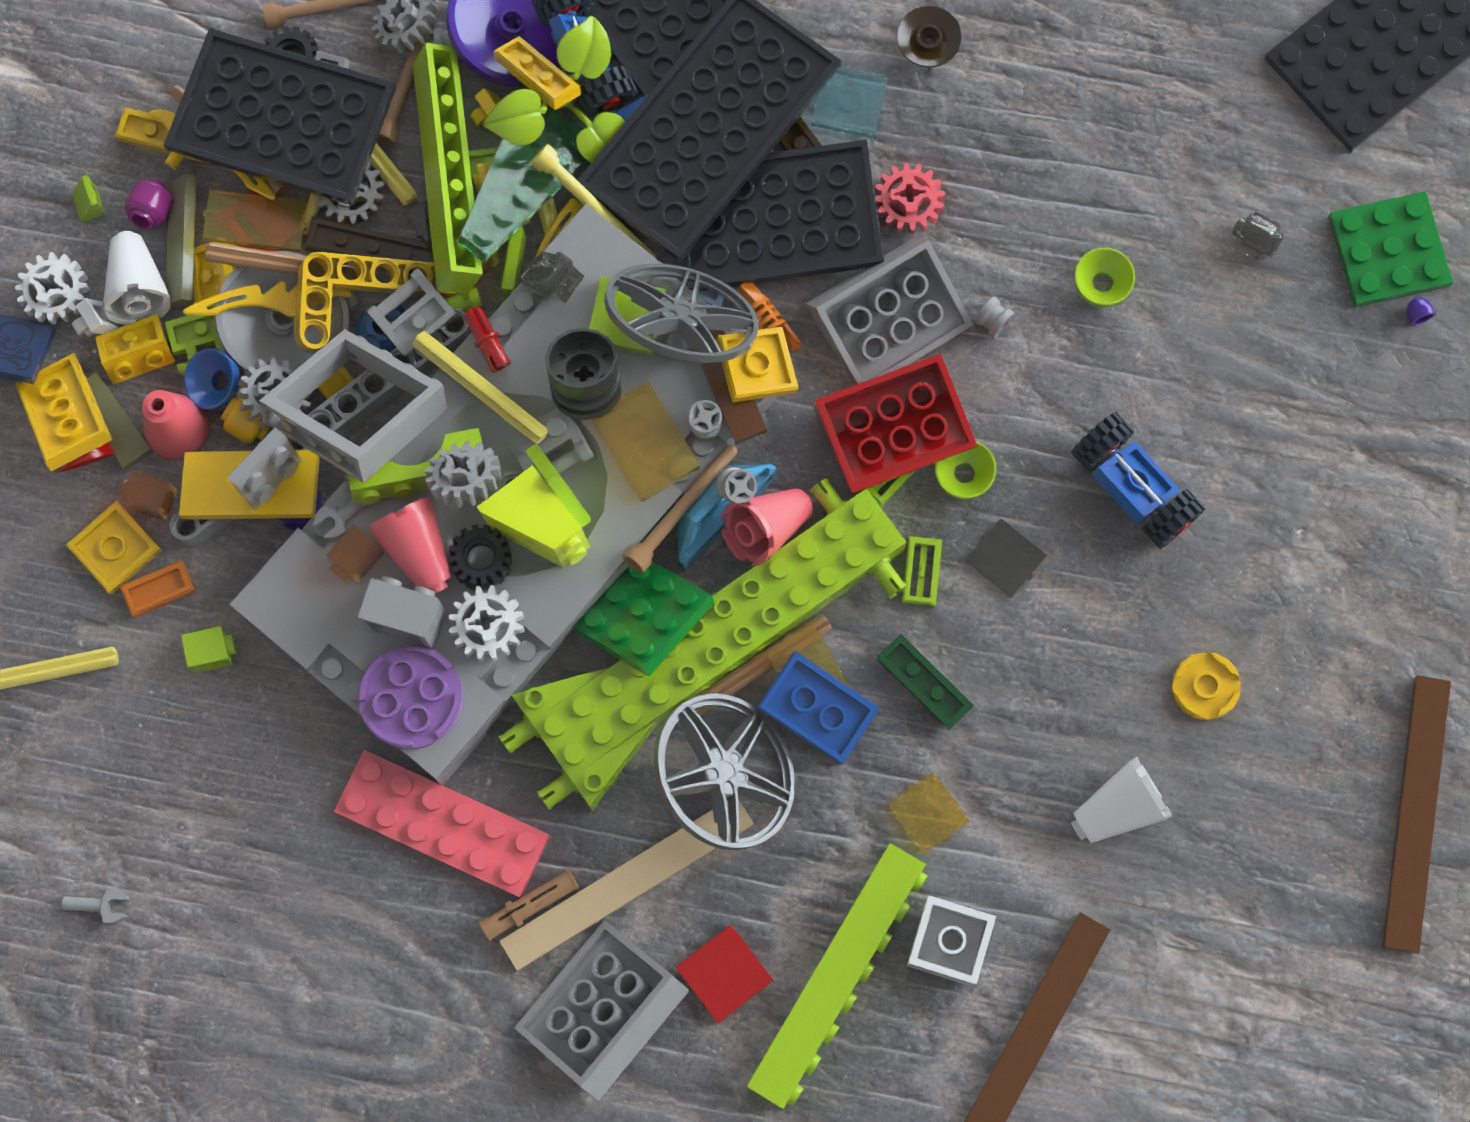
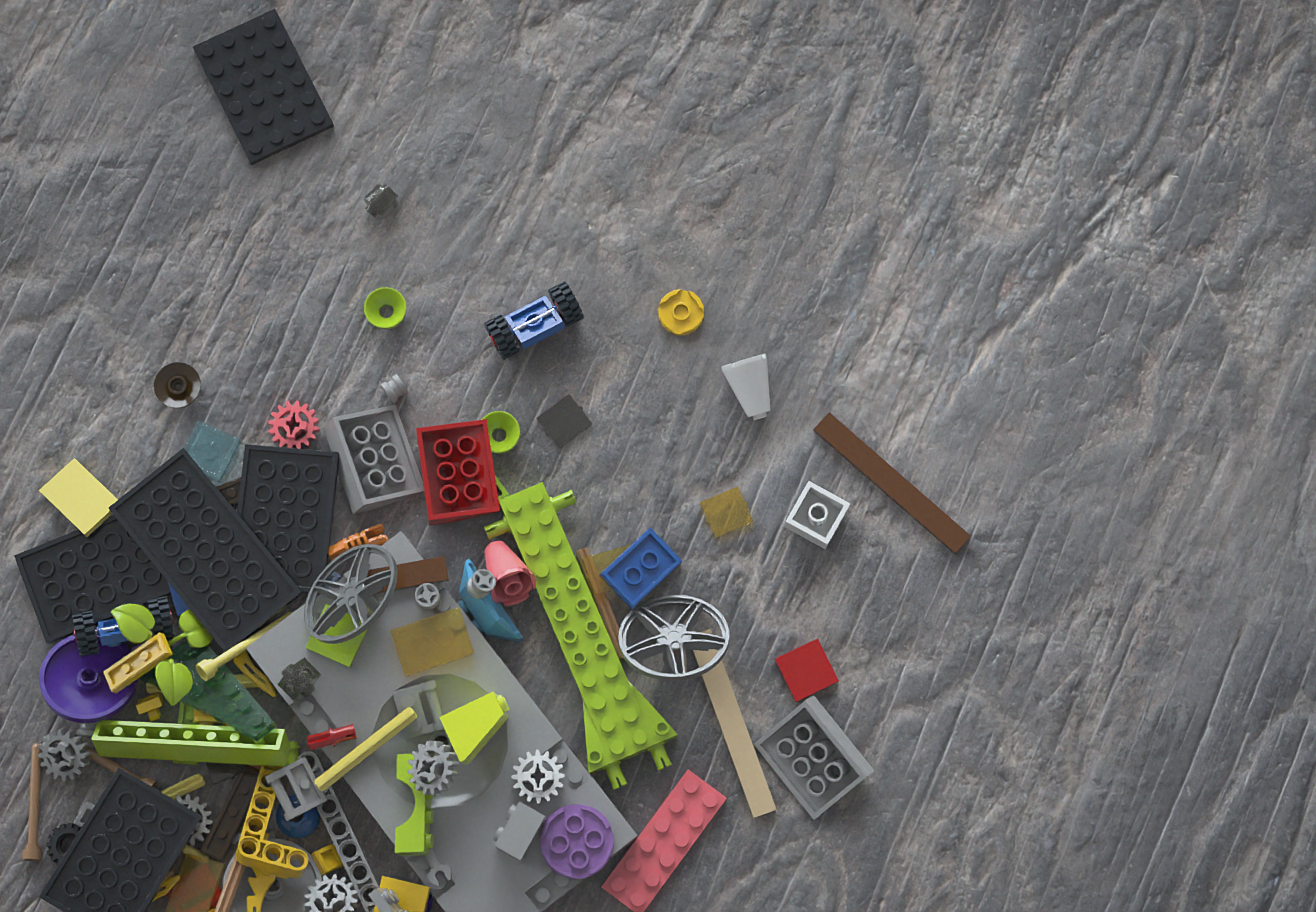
camera: 85 degrees left, 0 degrees up
light grey window [259,329,448,483] -> none
clear orange brick [326,524,384,584] -> none
coral cone [369,496,452,594] -> none
black tyre [448,524,513,591] -> none
medium nougat pin [479,869,580,941] -> none
lime tile [501,226,526,299] -> none
lime tile [525,444,591,528] -> none
pearl dark grey wheel [545,328,622,420] -> none
green plate [574,561,715,677] -> none
medium nougat piece [622,444,737,574] -> none
yellow tile [716,327,799,403] -> none
lime brick [747,843,928,1109] -> none
dark green plate [876,634,974,731] -> none
lime tile [902,536,942,608] -> none
green plate [1328,191,1453,308] -> none
reddish brown tile [1382,675,1451,954] -> none
dark purple hinge [1406,297,1436,326] -> none

